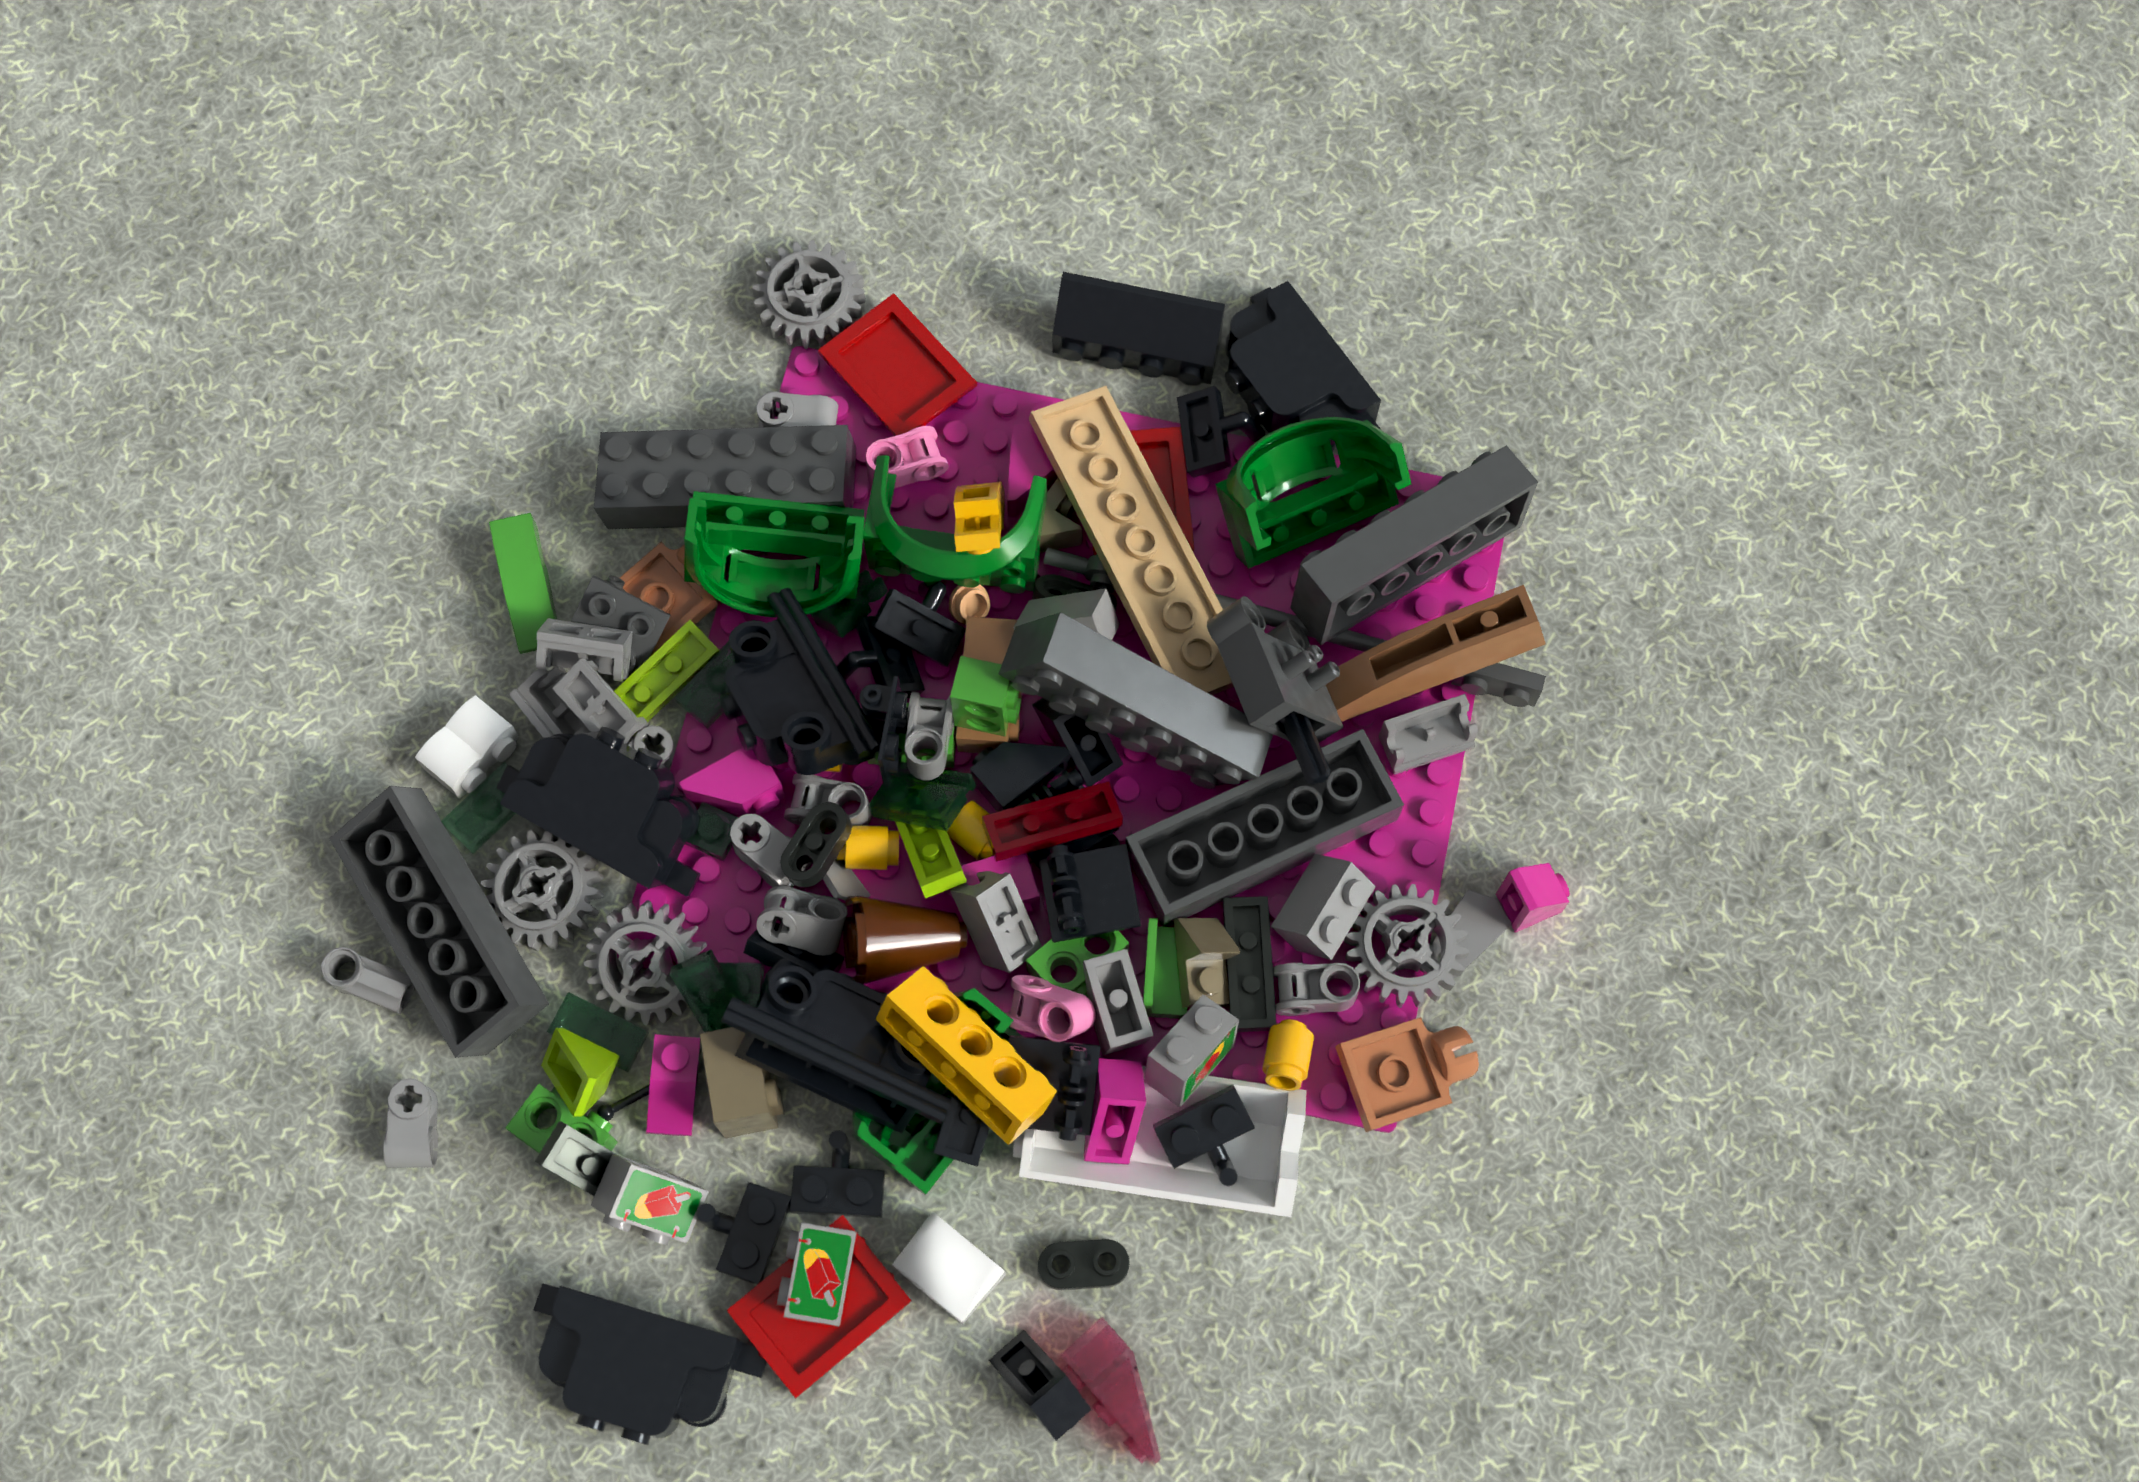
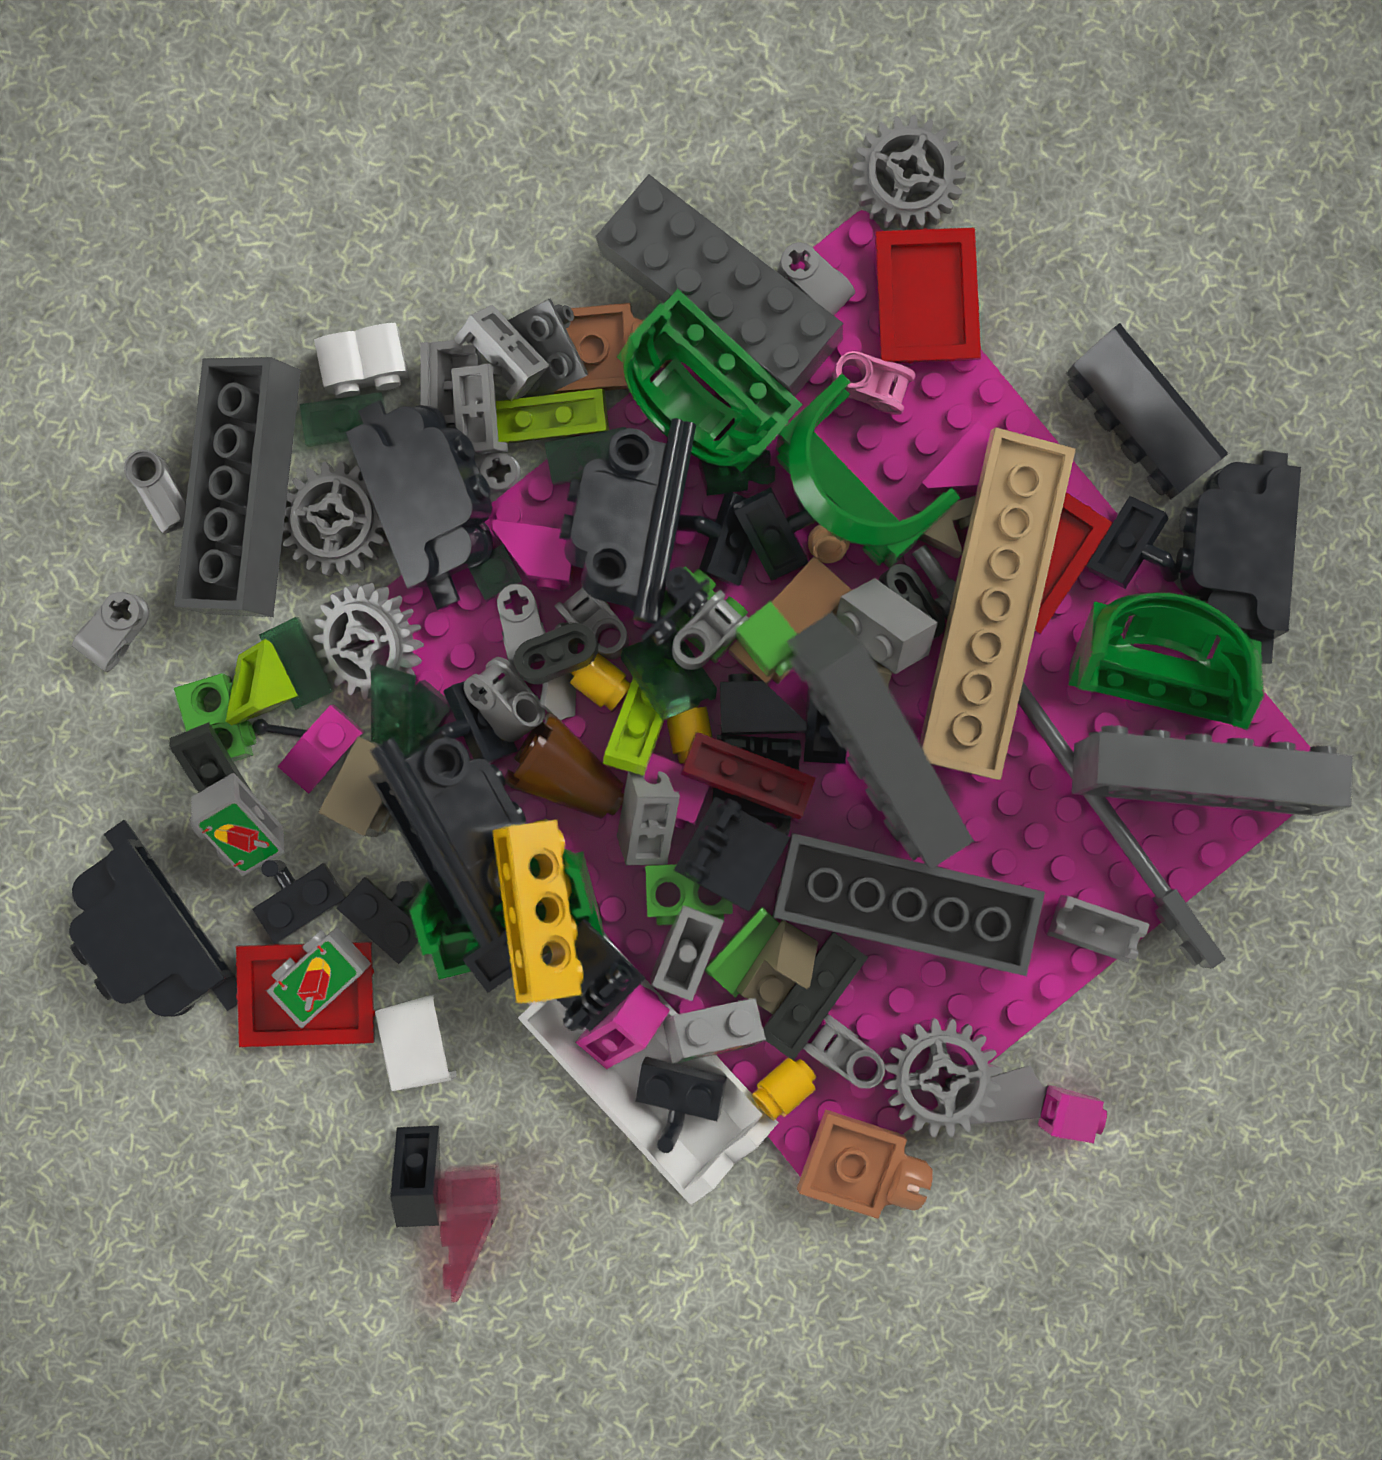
camera: 40 degrees right, 15 degrees up
bright green slope [489,512,557,654] -> none
yellow slope [954,482,1005,555] -> none
bright pink piece [1006,975,1096,1042] -> none
pearl dark grey plate [1038,1239,1130,1290] -> none
dark grey piece [1207,596,1344,785] -> none
light grey brick [1271,854,1376,960] -> none
medium nougat slope [1326,585,1546,722] -> none

